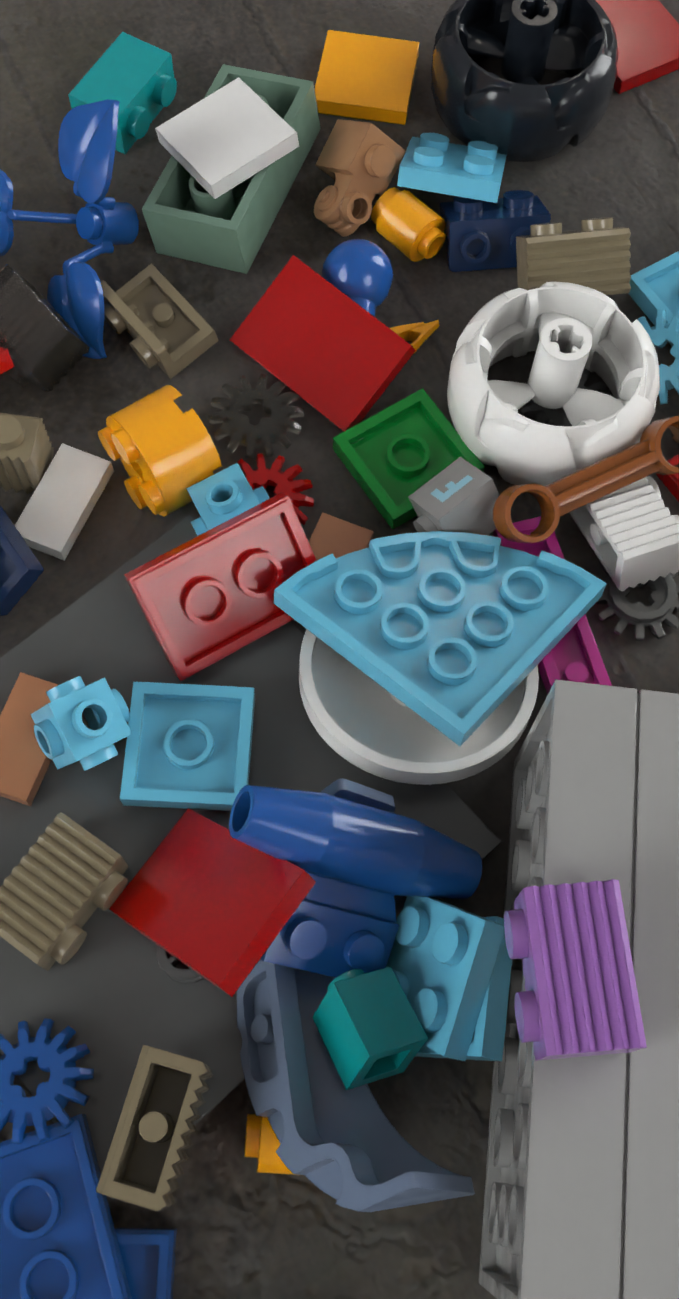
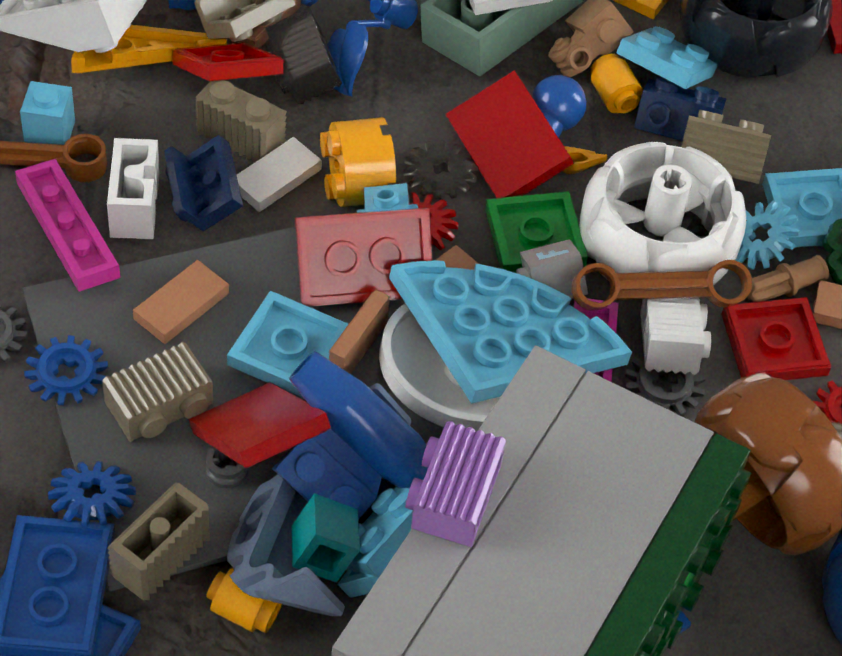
camera: 20 degrees right, 15 degrees down
medium azure brick [30,676,132,771] -> none
dark tan bracket [101,263,219,380] -> none
none -> nougat tile [329,290,390,374]

